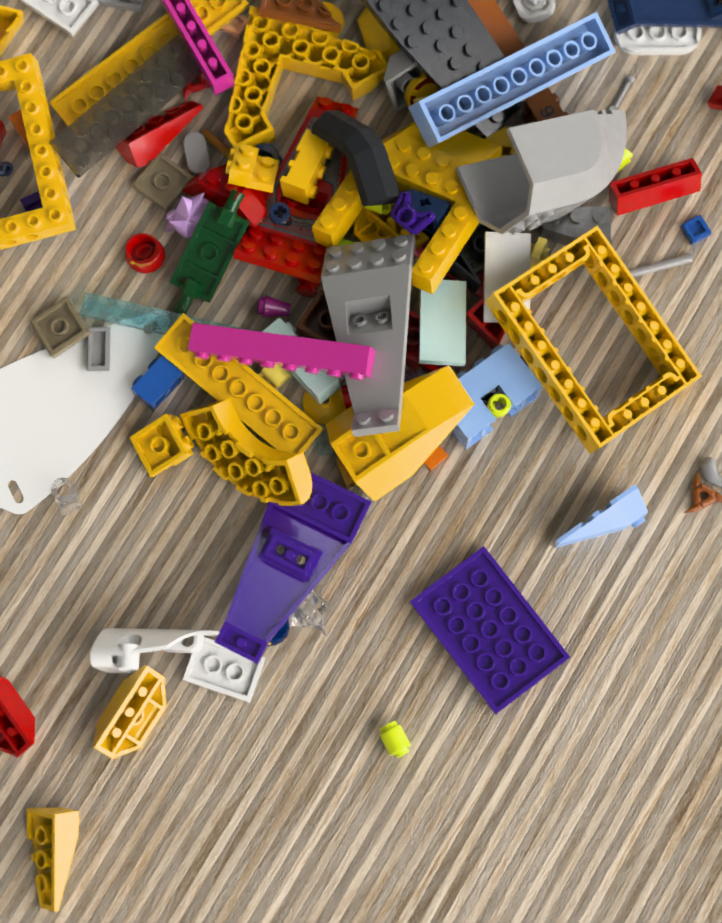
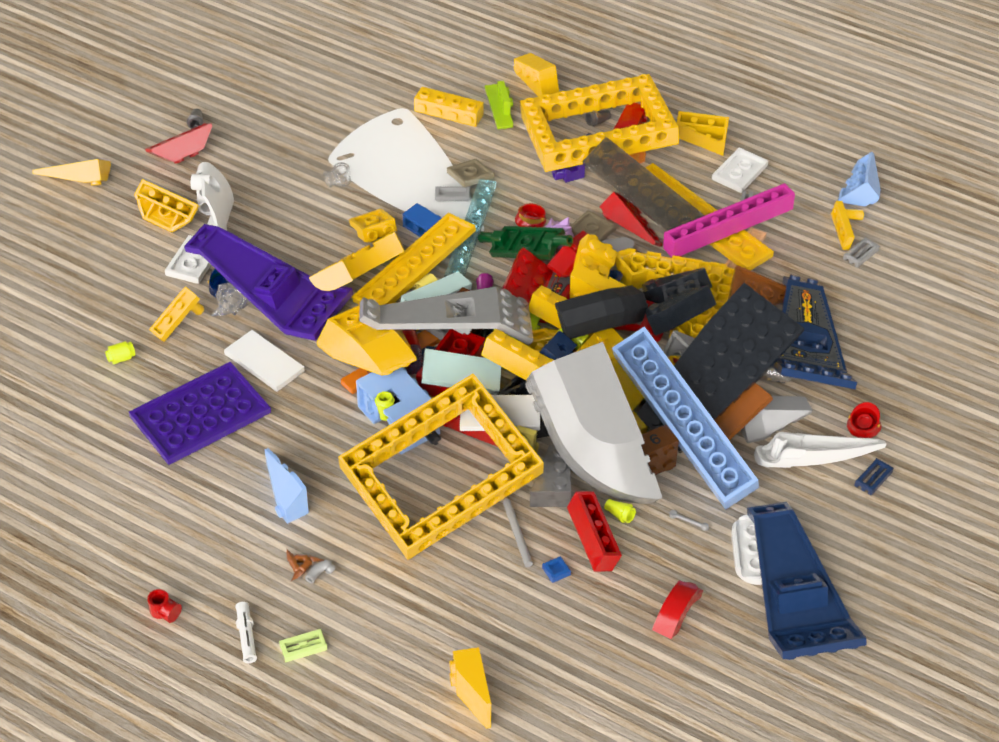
camera: 90 degrees right, 30 degrees down
dark pink brick [188,323,375,381] -> none
dark blue bush [269,202,290,225] -> none
dark purple piece [391,191,435,235] -> none
none -> yellow piece [149,287,204,342]
none -> white tile [224,330,305,392]
none -> black wedge [642,267,717,336]

